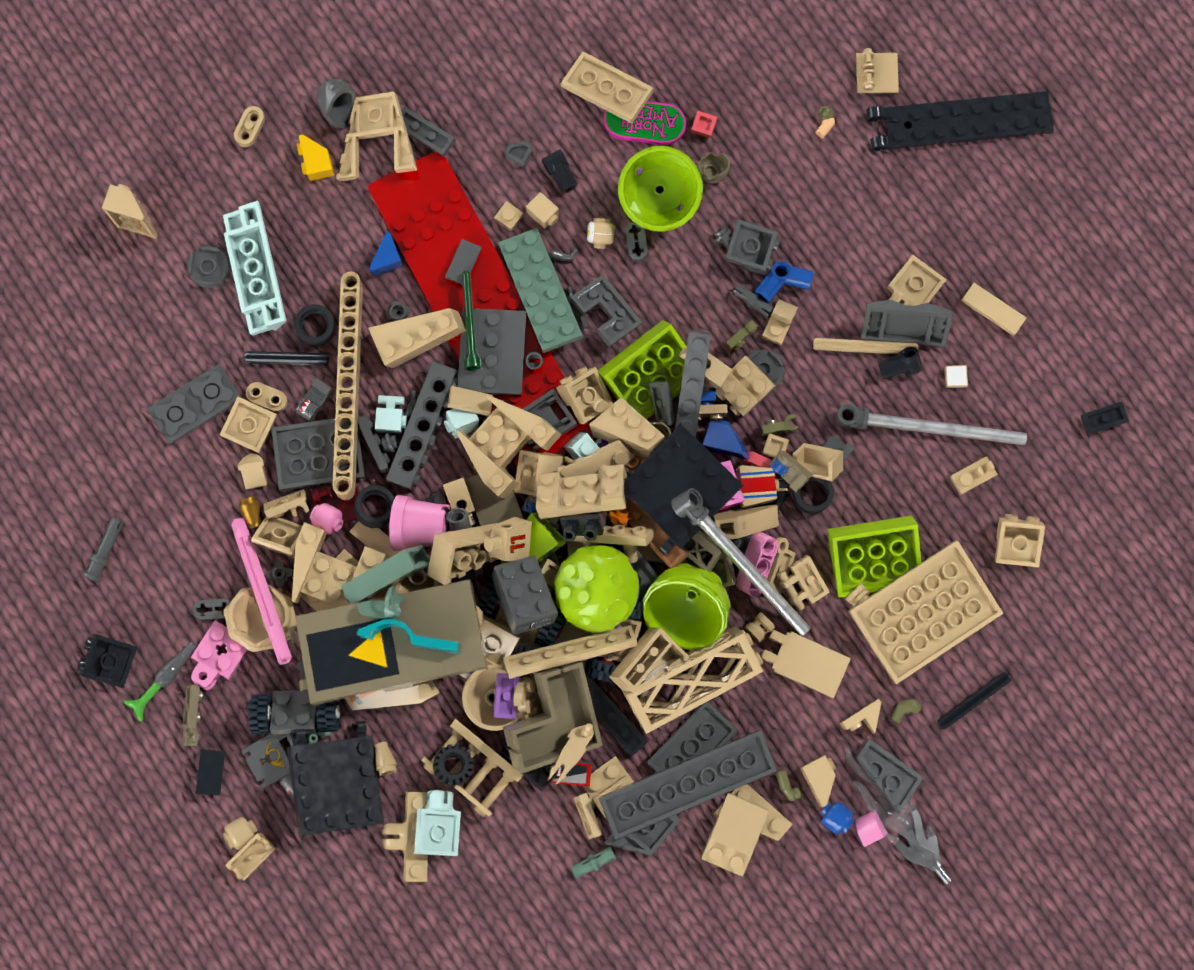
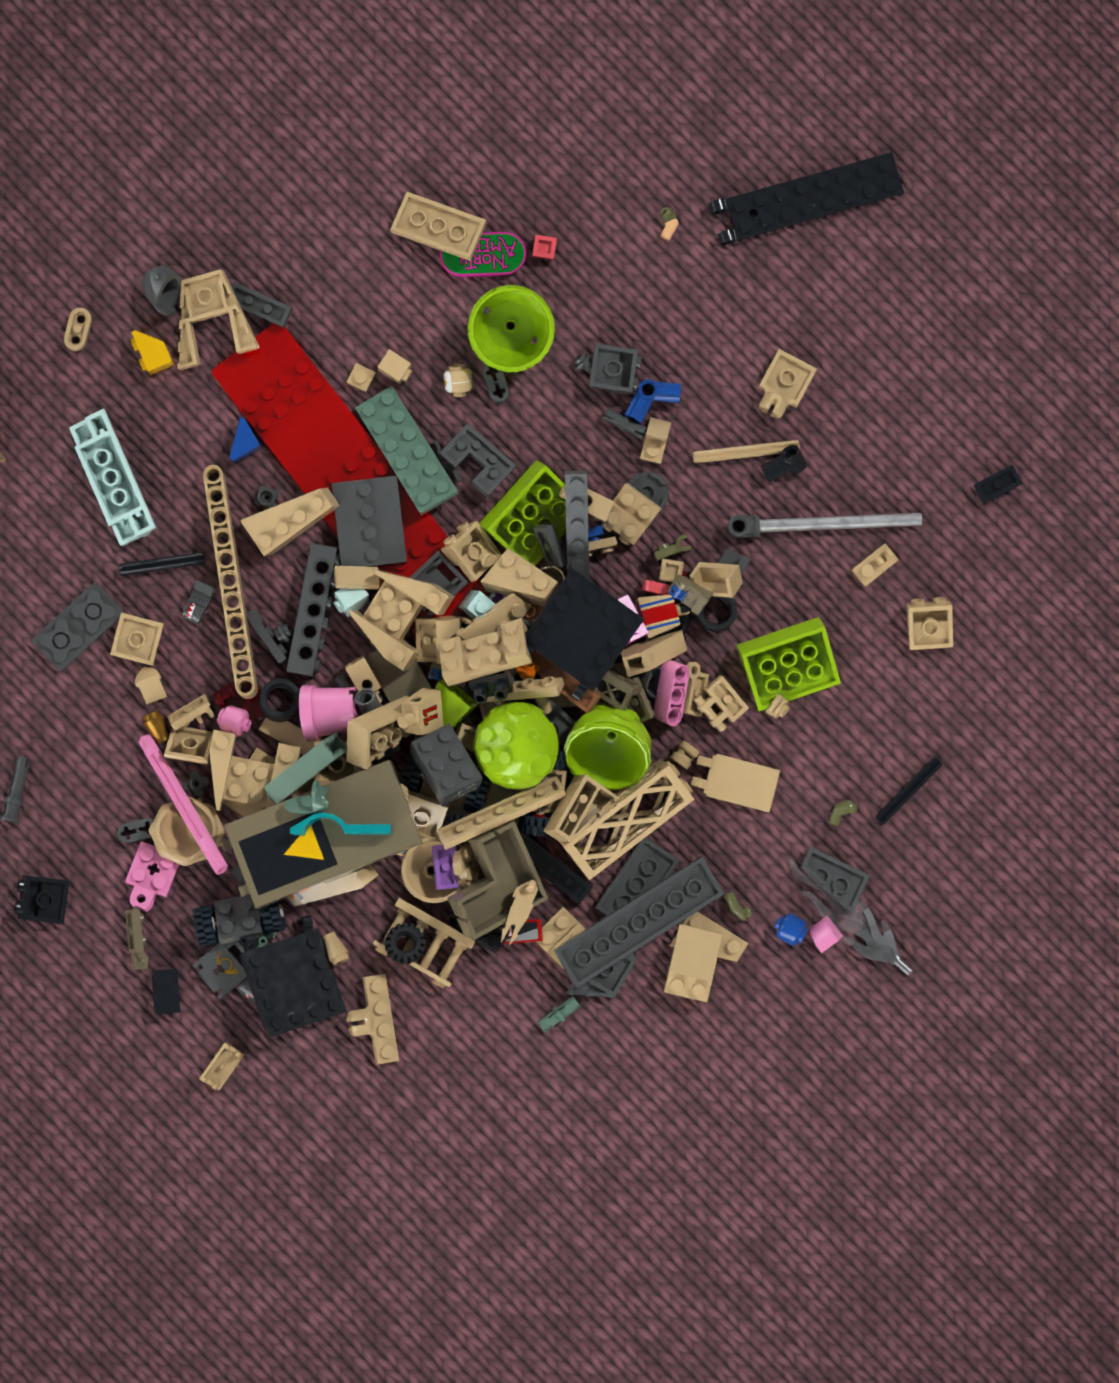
camera: 10 degrees left, 5 degrees up
dark grey piece [124,642,197,722] -> none
dark grey tile [187,246,230,288] -> none
tan head [222,817,257,850] -> none
tan plate [246,382,288,413] -> none
dark grey plate [272,418,365,491] -> none
black tyre [294,304,336,346] -> none
light aqua brick [375,395,407,434] -> none
dark grey piece [405,390,418,420] -> none
light aqua plate [414,790,461,856] -> none
dark grey tile [445,239,482,285] -> none
dark green piece [462,271,482,371] -> none
dark grey tile [505,141,532,168] -> none
dark grey hinge [526,352,543,369] -> none
black piece [541,149,578,194] -> none
dark grey piece [549,248,578,262] -> none
tan plate [574,793,602,839] -> none
flat silver piece [672,488,810,635] -> none
dark tan hair [697,152,730,183] -> none
blue slope [703,420,749,460] -> none
olive plate [725,320,758,353] -> none
tan slope [800,755,836,807] -> none
tan slope [840,699,881,734] -> none
tan plate [848,540,1003,684] -> none
tan hinge [856,48,899,93] -> none
dark grey slope [861,300,953,347] -> none
white tile [944,365,968,388] -> none
tan tile [961,283,1027,336] -> none

